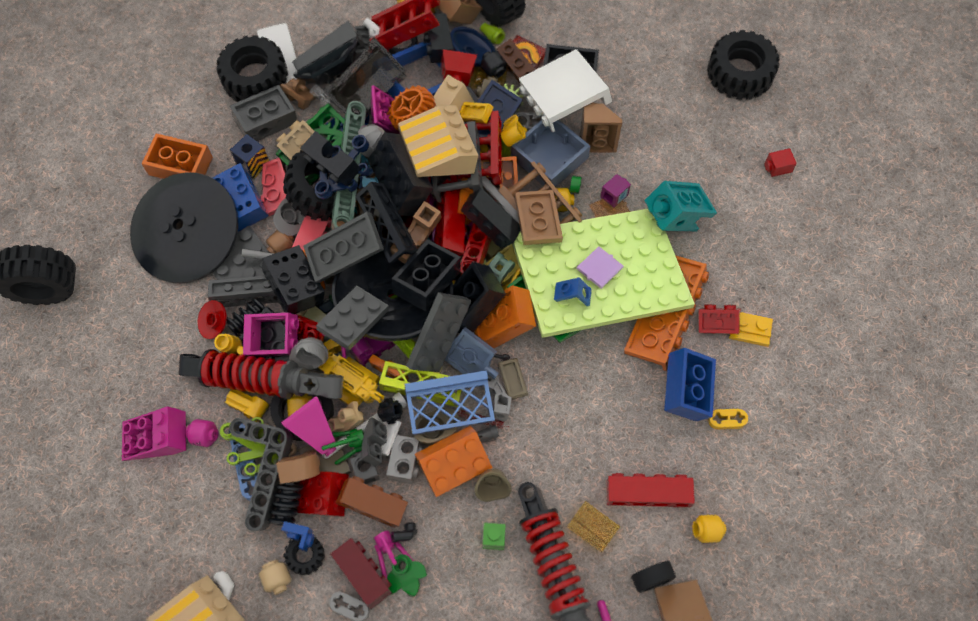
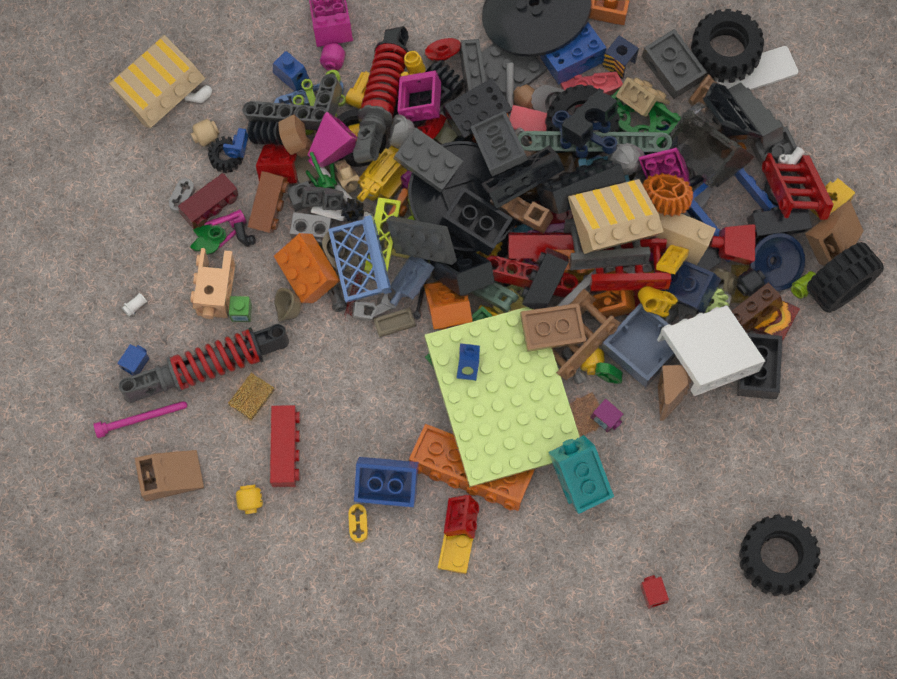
camera: 90 degrees right, 5 degrees up
lavender piece [576,247,624,289] -> none
black tyre [631,561,676,593] -> none
none -> light nougat torso [191,248,236,319]
none -> blue torso [273,51,309,91]

